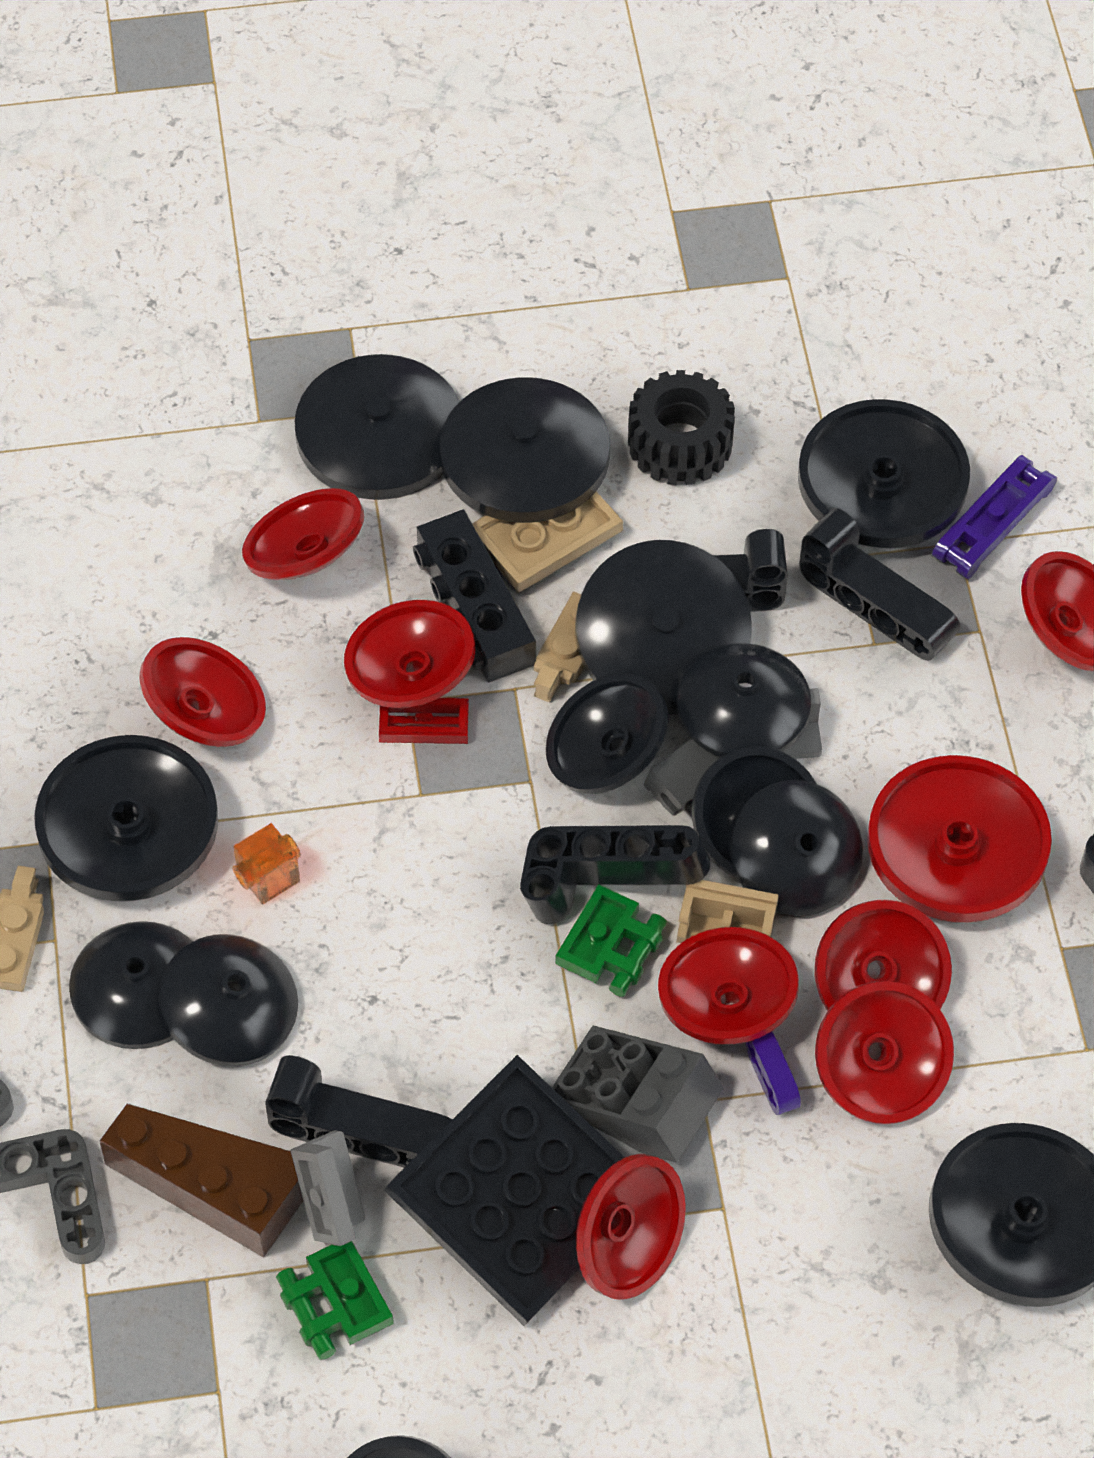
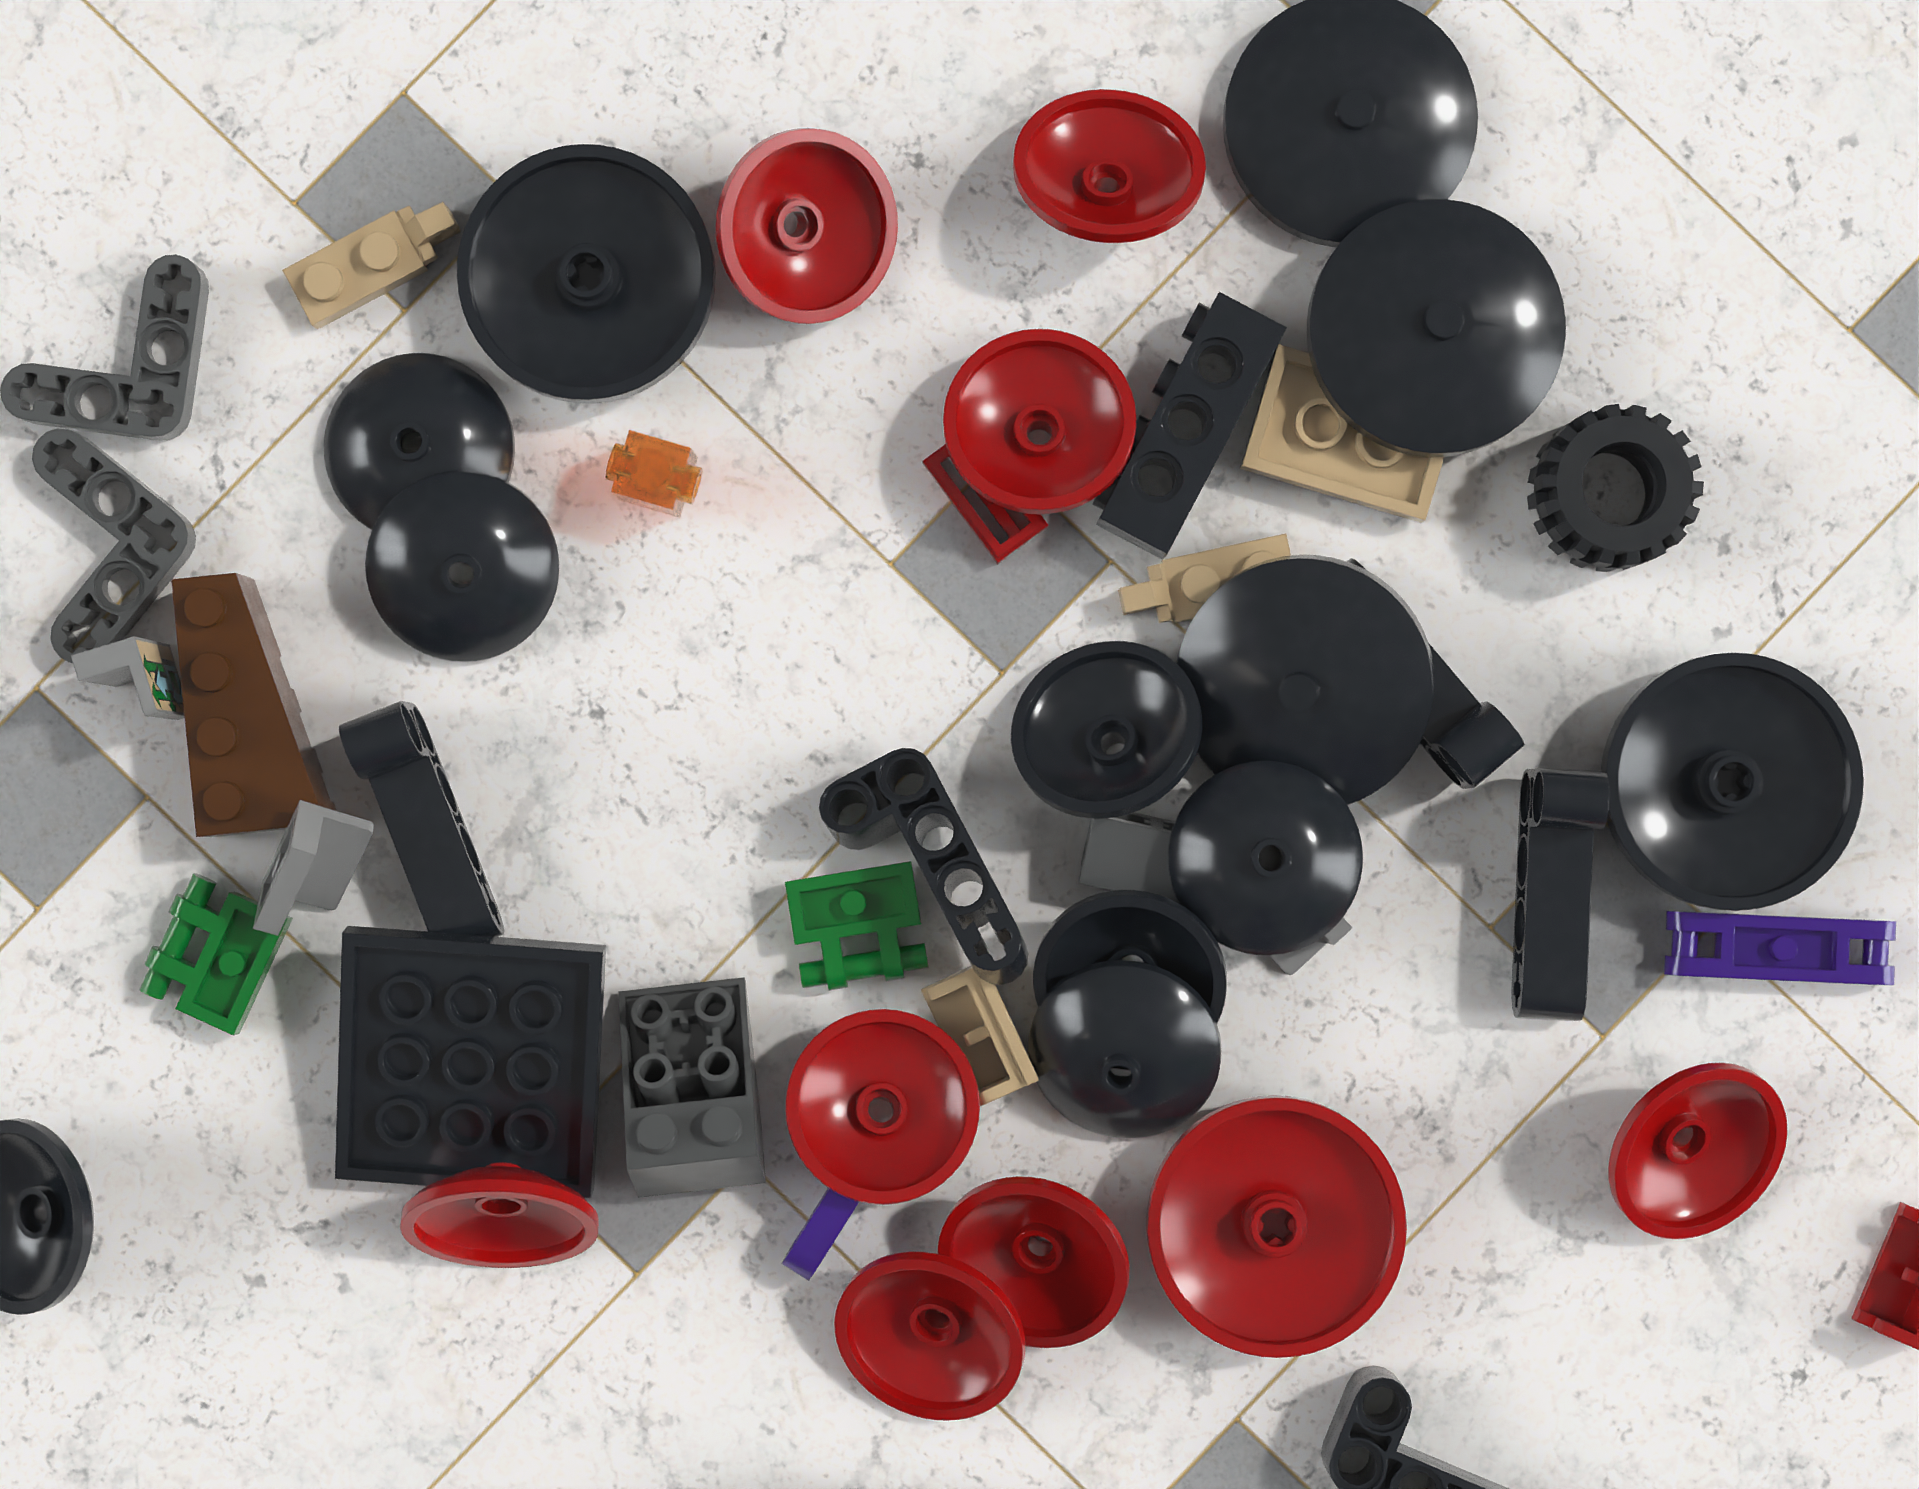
camera: 50 degrees right, 30 degrees up
none -> light grey panel [71,636,184,720]

